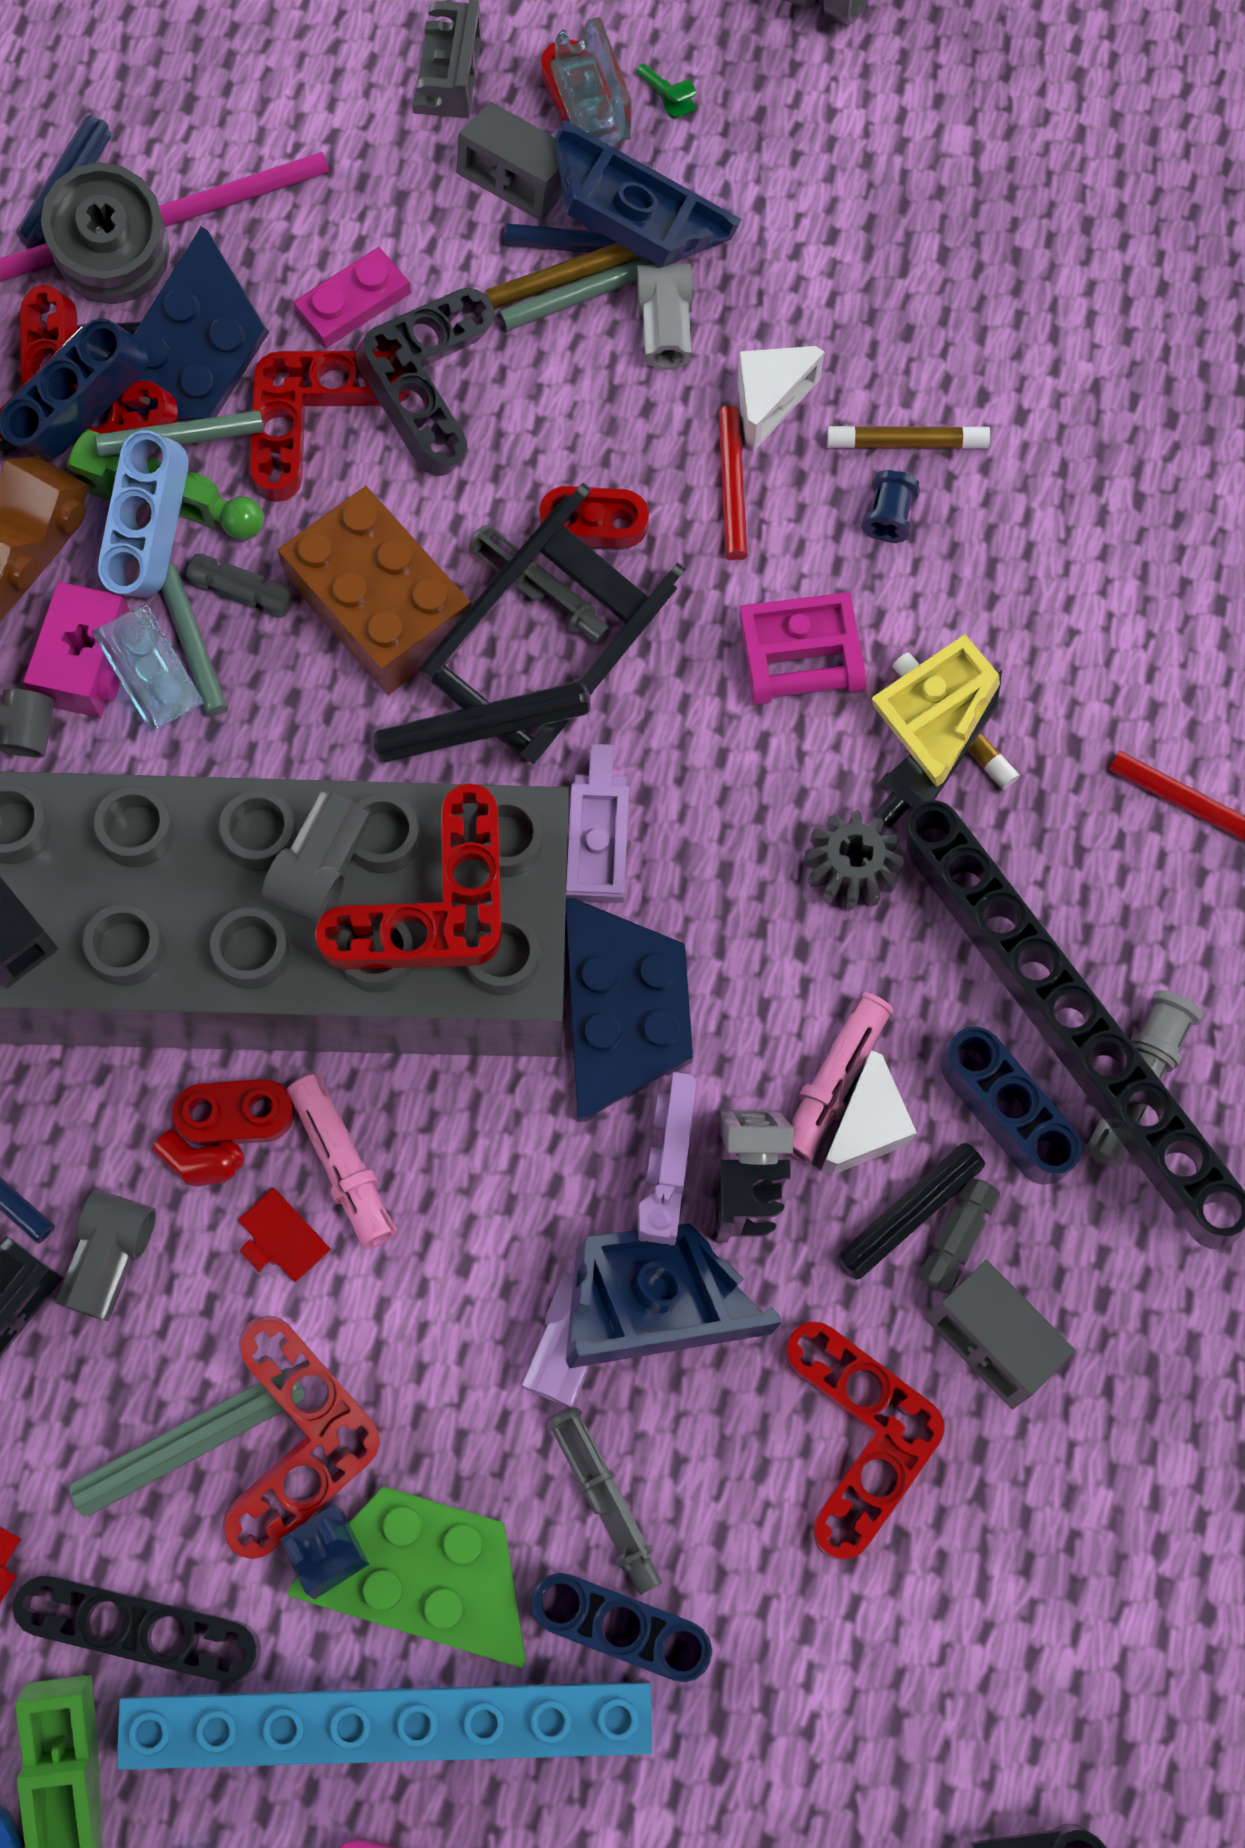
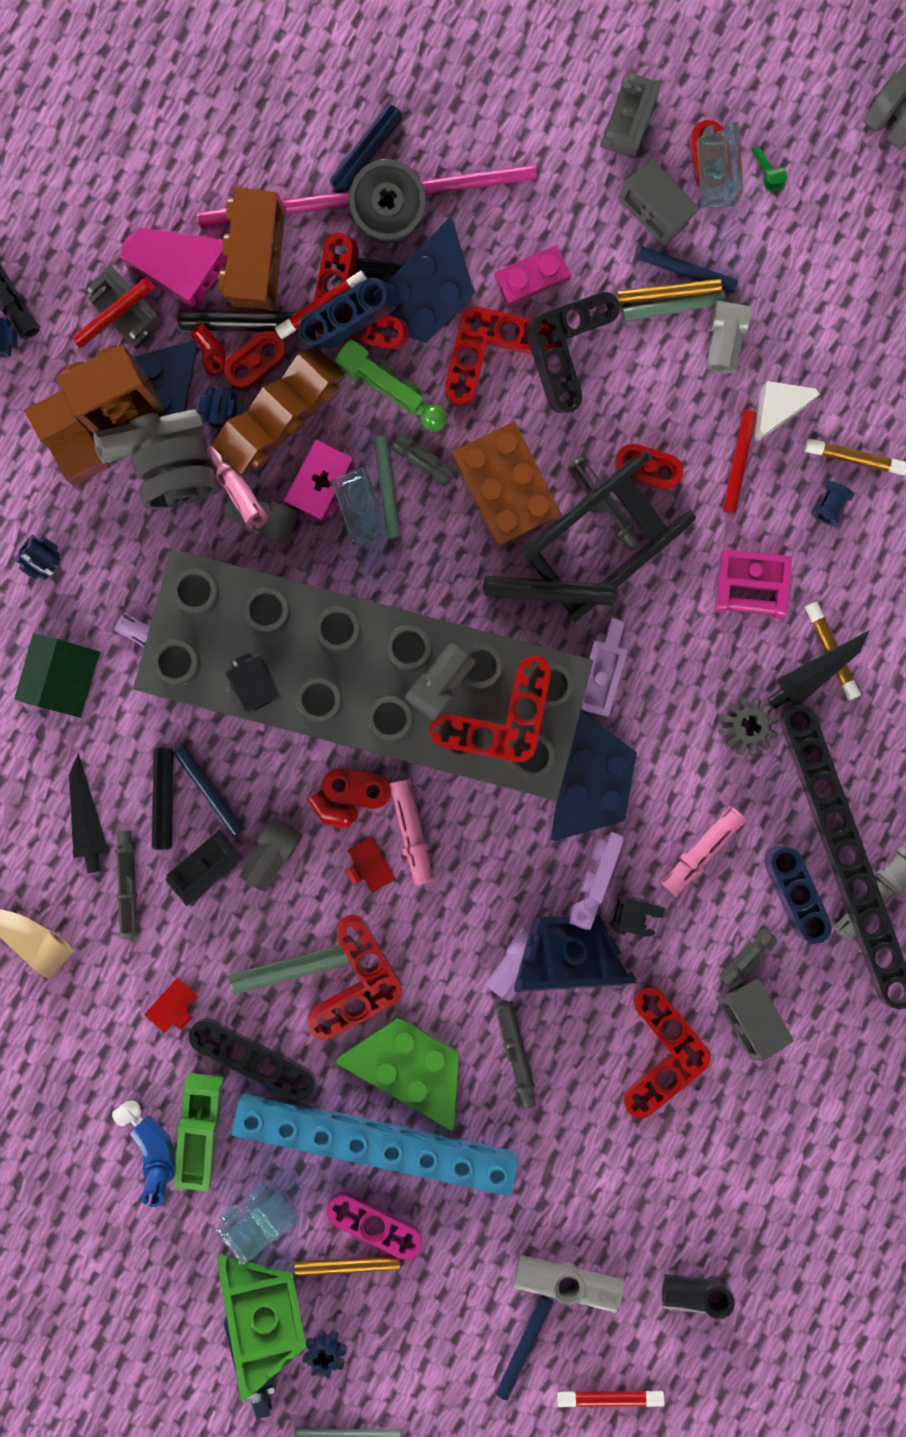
camera: 15 degrees right, 15 degrees up
sand green bar [94,410,263,457] -> none
light blue beam [98,430,189,598] -> none
dark blue tile [280,1504,369,1599] -> none
dark blue beam [531,1573,712,1682] -> none
dark blue wing [554,120,742,267] -> none
light grey plate [720,1110,793,1165] -> none
white slope [821,1050,917,1175] -> none
black axle [837,1143,985,1280] -> none
light yellow wing [872,634,1000,787] -> none

